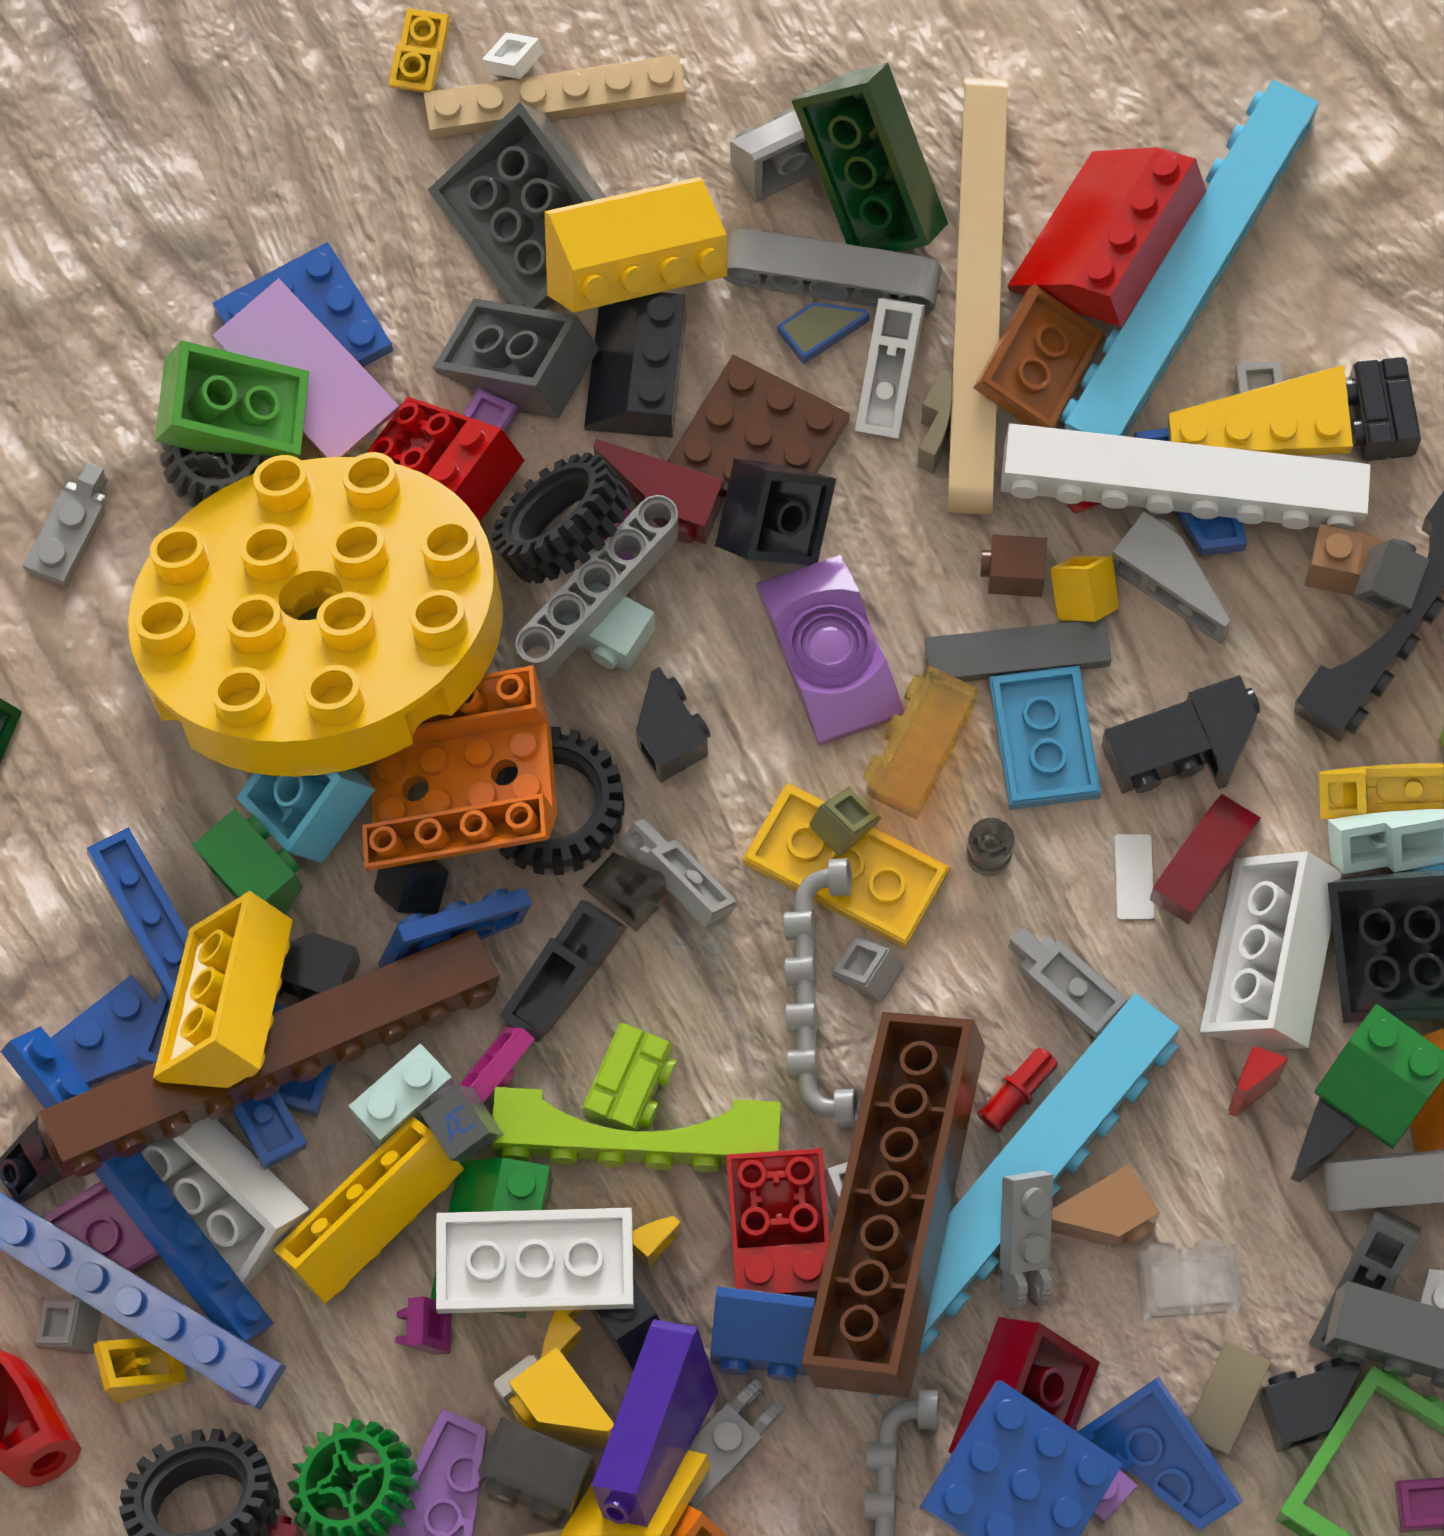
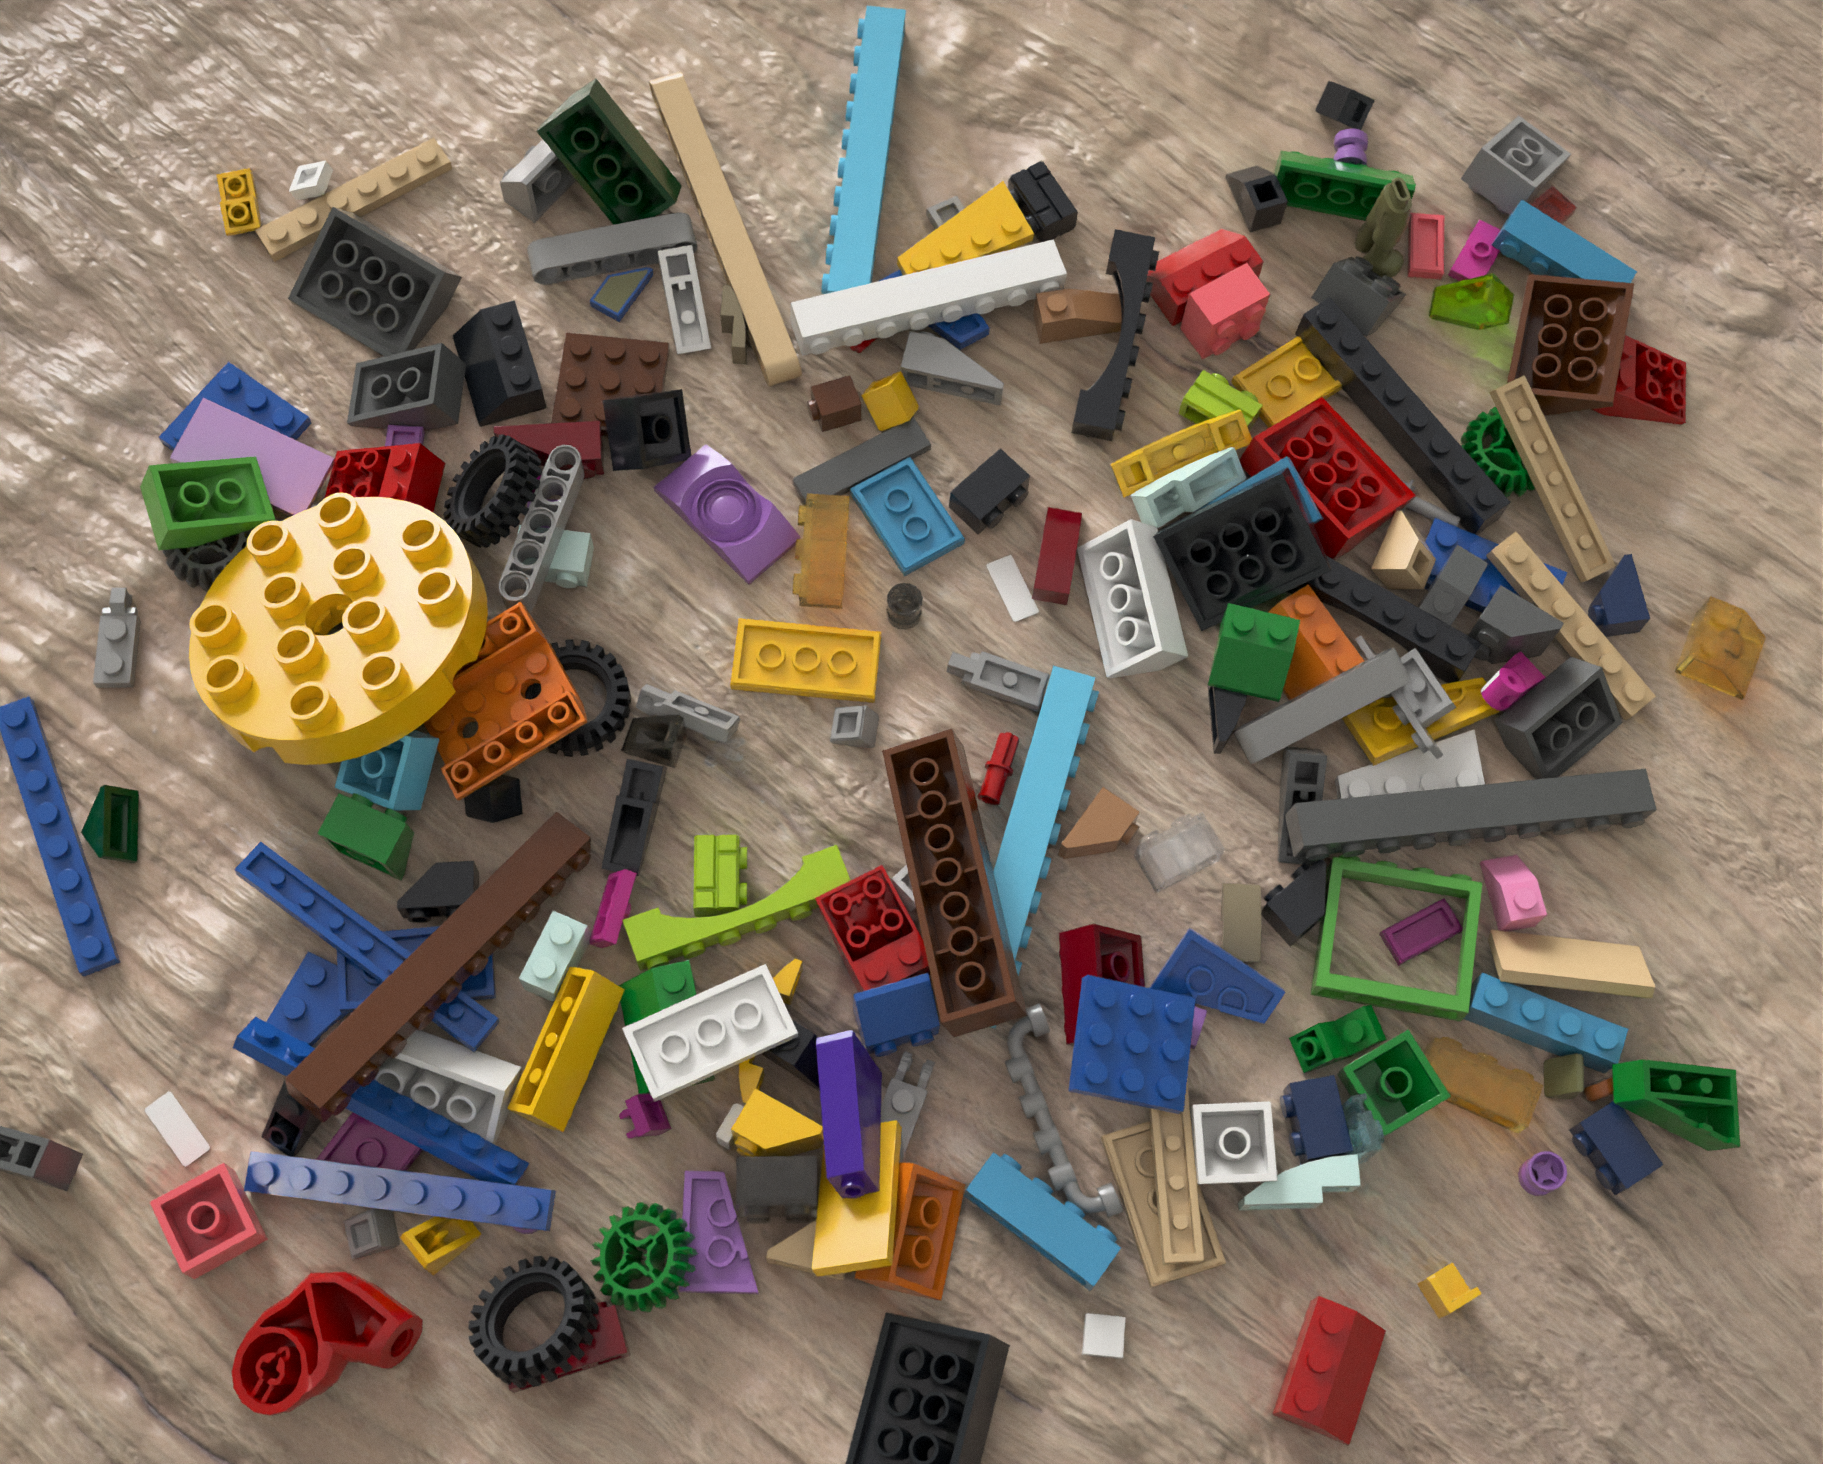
camera: 30 degrees left, 0 degrees up
yellow slope [153,891,293,1088] -> none
blue wing [378,888,532,968] -> none
dark grey brick [420,1084,504,1162] -> none
yellow slope [544,177,727,312] -> none
black slope [636,667,711,783] -> none
light grey bar [783,858,859,1128] -> none
olive slope [809,787,881,855] -> none
dark orange tile [973,284,1105,428] -> none
light grey hinge [1000,1170,1053,1310] -> none
red slope [1007,147,1207,328] -> none
black slope [1186,675,1260,789] -> none
red slope [1228,1046,1288,1117] -> none
dark grey brick [1353,539,1430,615] -> none

